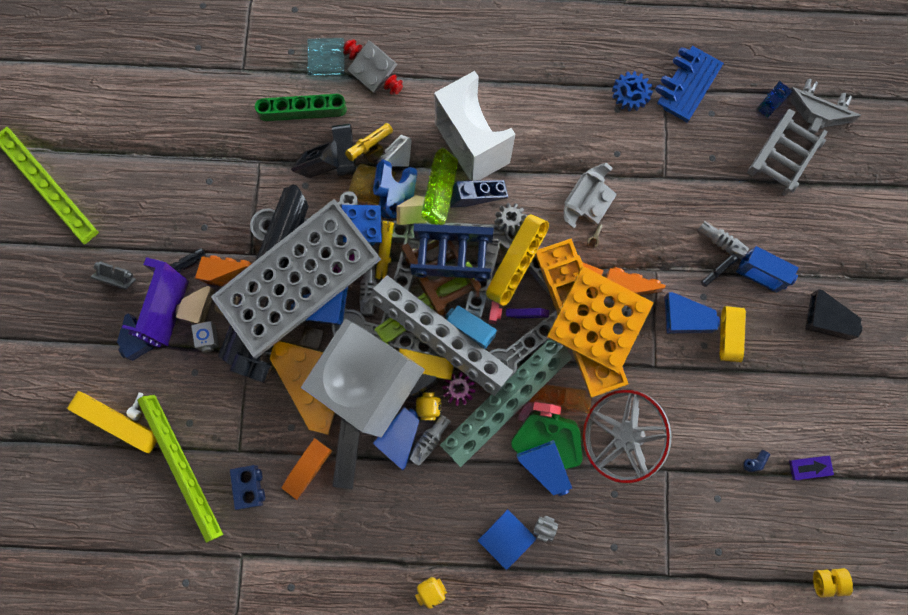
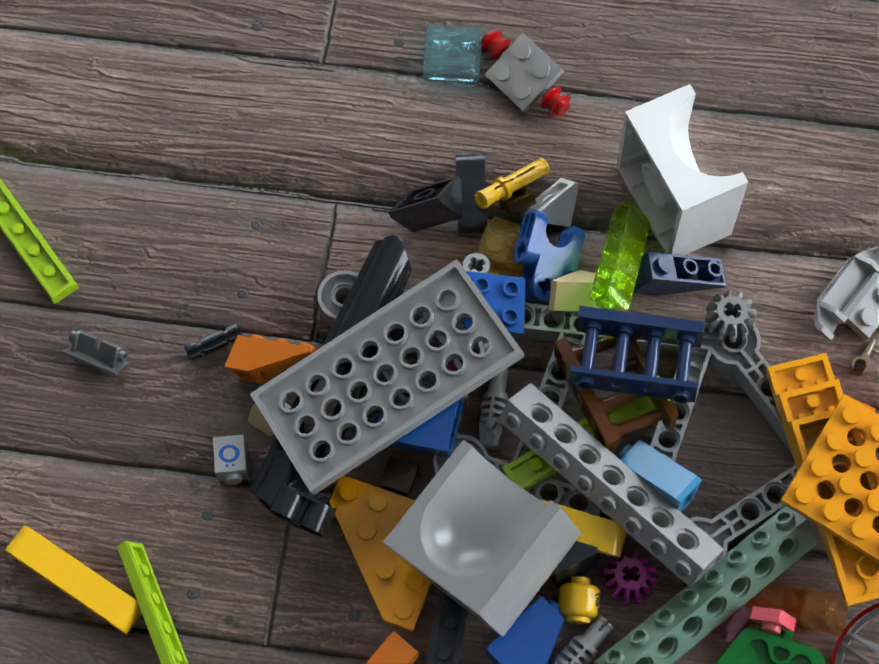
camera: 10 degrees right, 10 degrees down
dark blue slope [117,313,153,361] -> none
dark purple panel [122,257,189,348] -> none
white hand [126,392,143,421] -> none
tan slope [175,286,215,325] -> none
green beam [254,94,347,121] -> none
yellow pin [375,221,394,279] -> none
yellow beam [486,214,549,306] -> none
coral plate [488,301,502,325] -> none
dark purple tile [506,308,550,318] -> none

